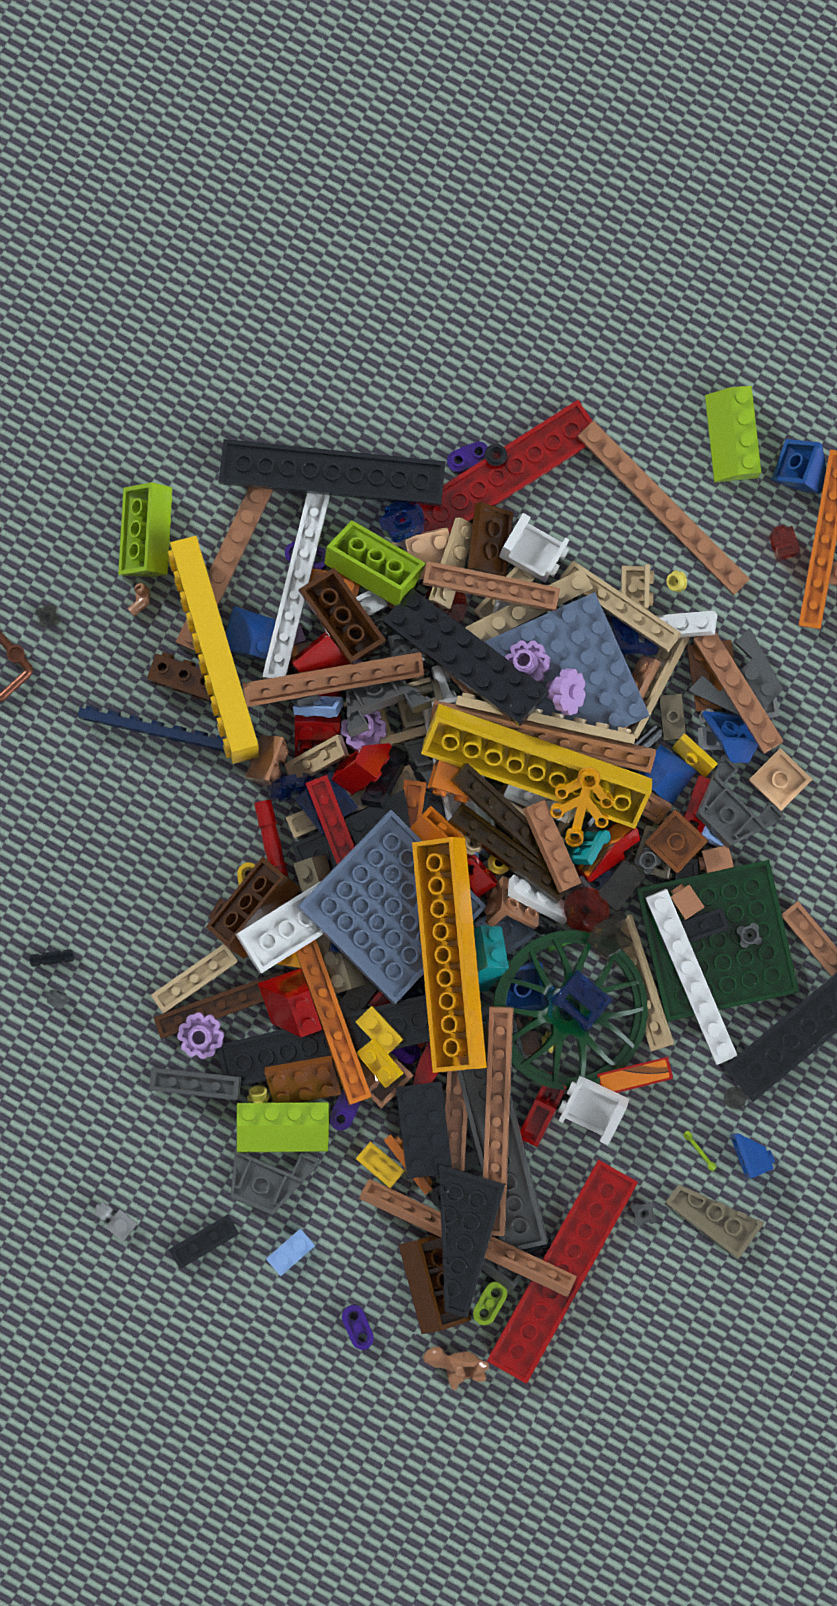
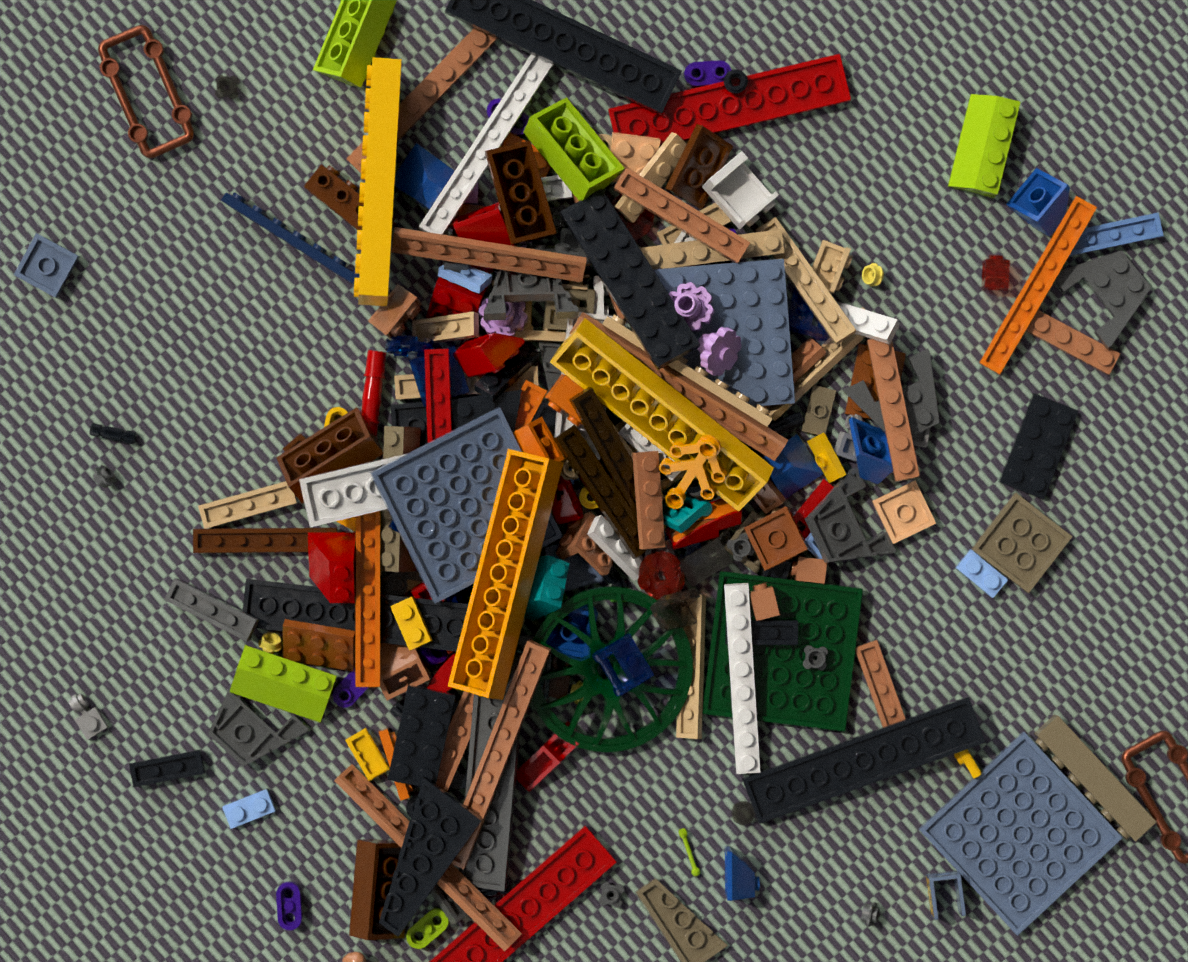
camera: 20 degrees right, 5 degrees up
nougat arm [127,583,150,617] -> none
lavender plant [177,1012,224,1059] -> none
yellow plate [356,1038,403,1088] -> none
clear blue plate [379,501,425,543] -> none
white panel [558,1076,629,1145] -> none
nougat plate [577,421,750,595] -> none
slope [597,1057,674,1093] -> none

